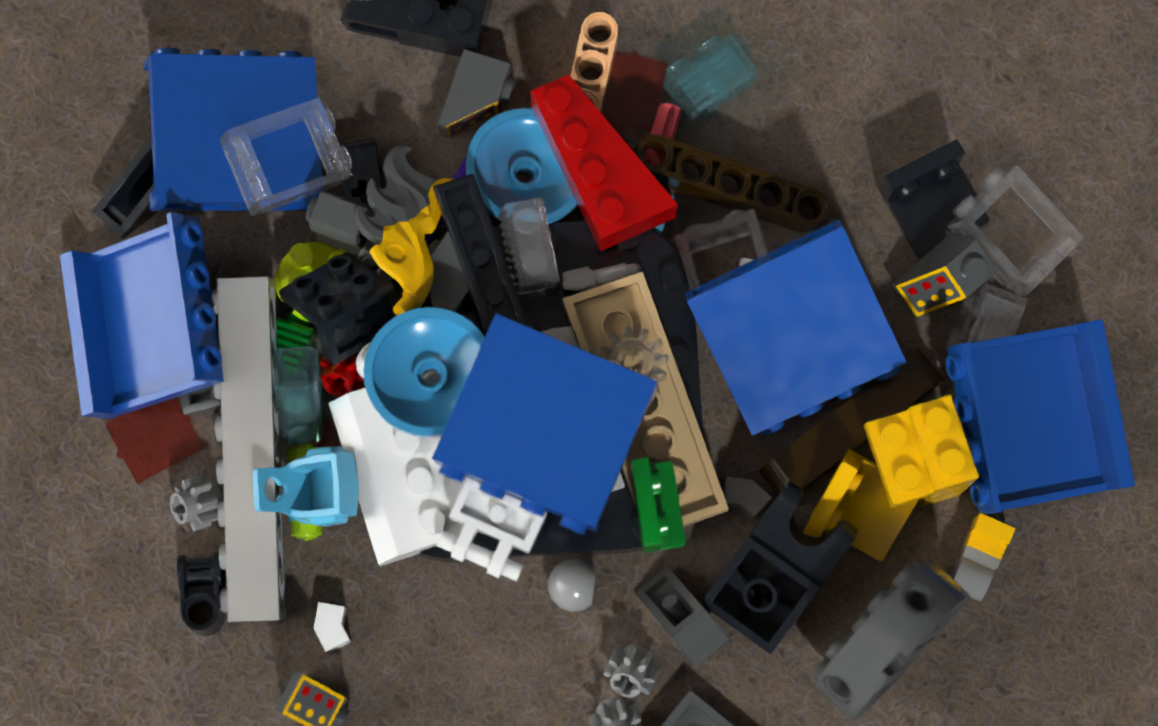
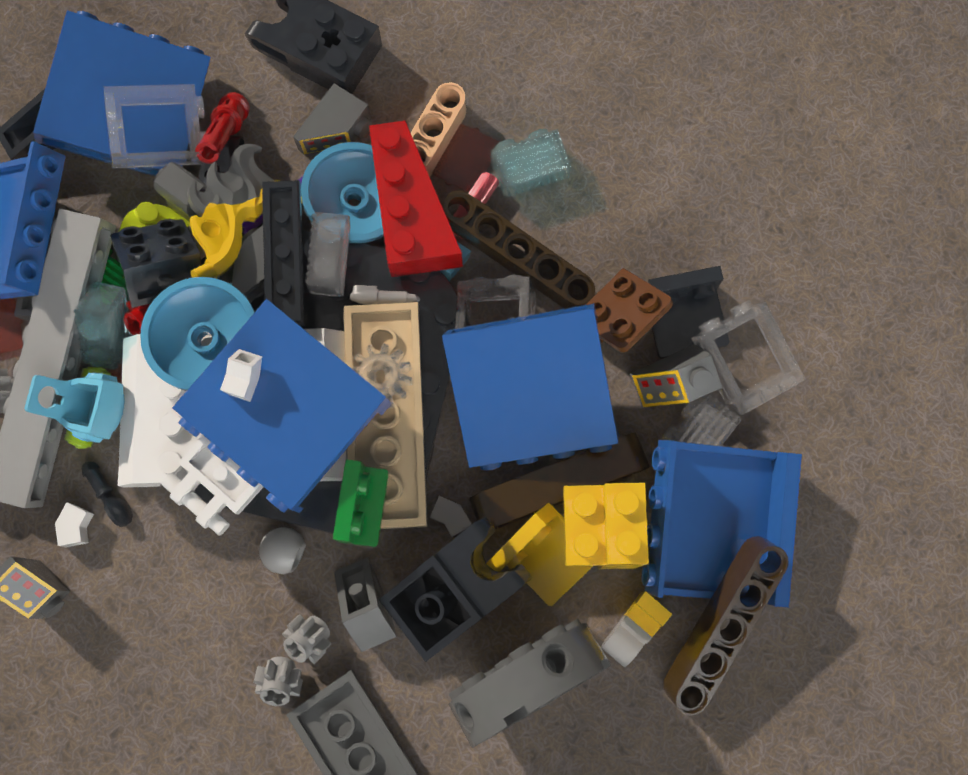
camera: 20 degrees right, 0 degrees up
none -> black piece [81,461,133,527]
none -> red pin [195,92,250,164]
none -> white piece [220,349,262,402]
none -> reddish brown bracket [586,268,673,352]
none -> dark brown beam [663,536,788,716]

